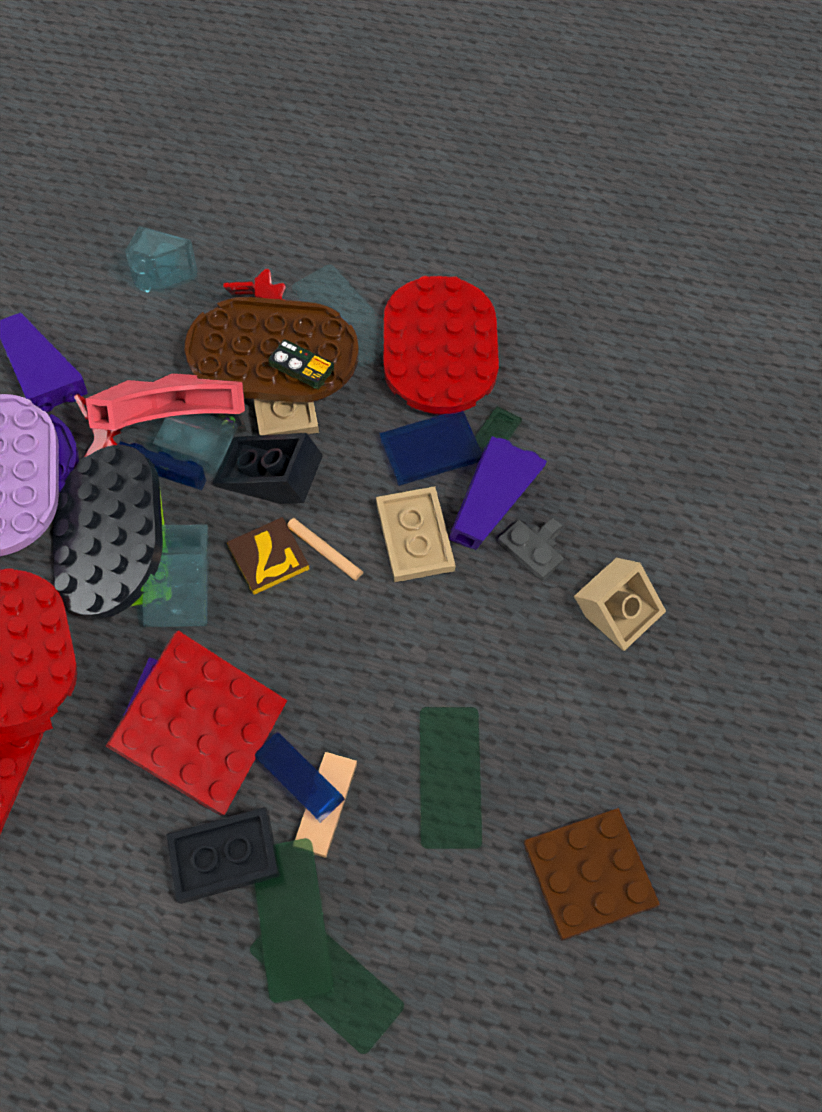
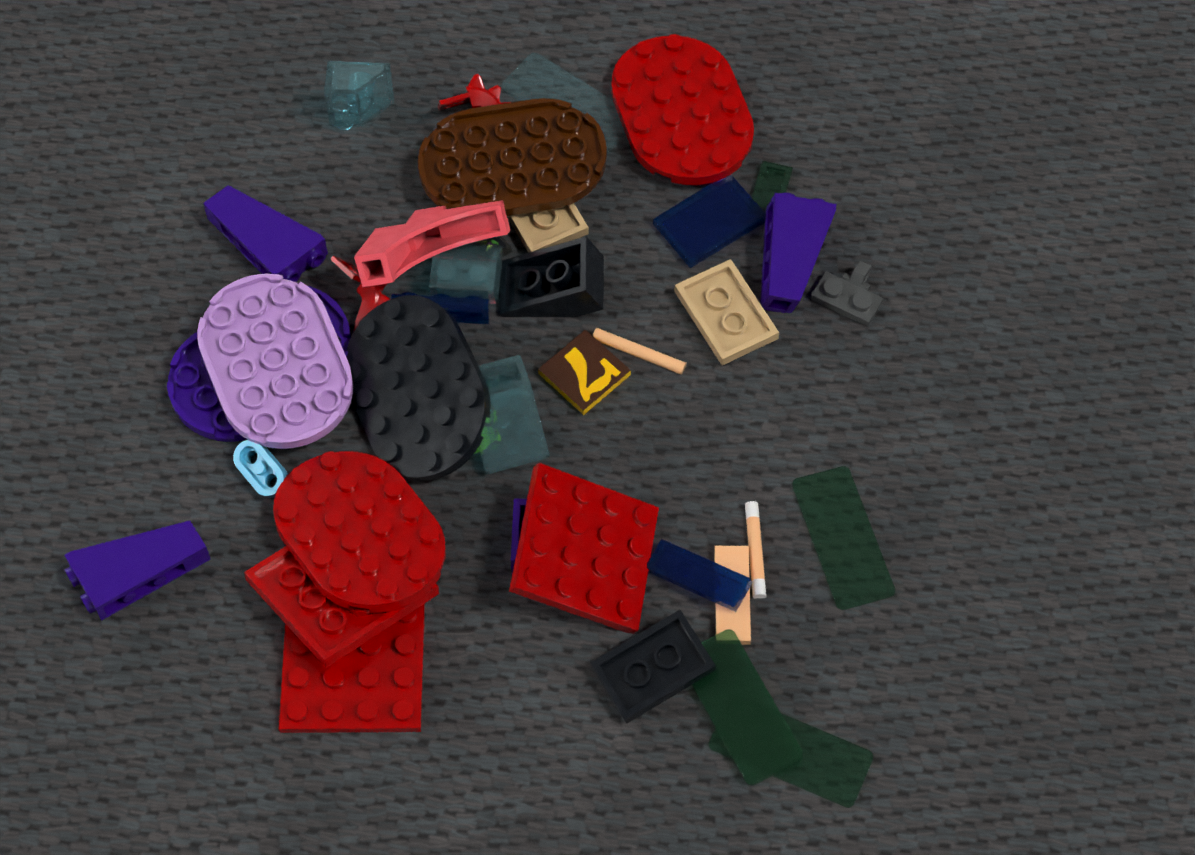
camera: 15 degrees left, 0 degrees up
tile [268,339,334,390] -> none
reddish brown plate [523,808,660,941] -> none
tan slope [574,558,666,651] -> none
none -> light nougat bar [745,501,767,599]

